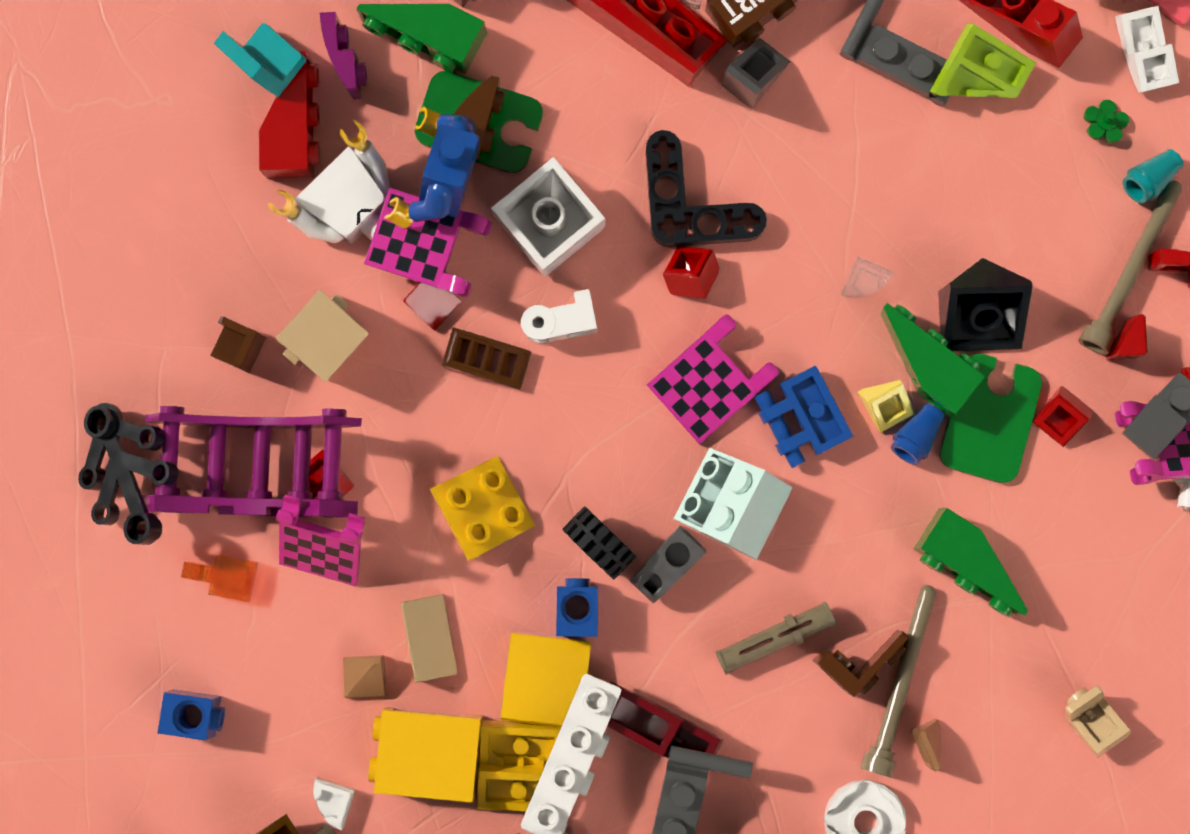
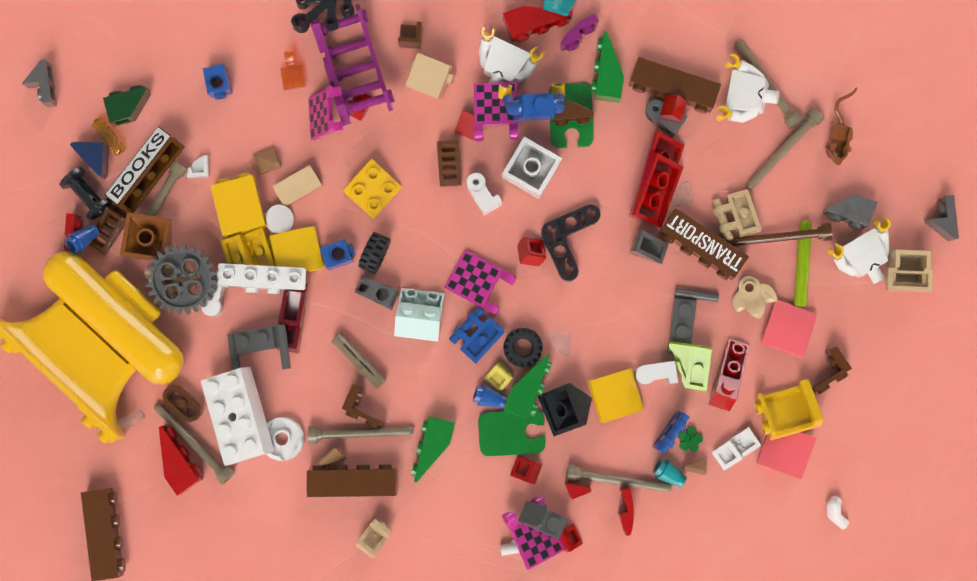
camera: 70 degrees right, 0 degrees up
none -> white piece [265,205,294,234]
none -> reddish brown brick [307,464,397,497]
none -> black tyre [503,328,543,368]
none -> yellow slope [587,368,644,424]
none -> white leg [634,361,678,385]
none -> blue plate [652,411,690,454]
none -> medium nougat slope [682,459,707,475]

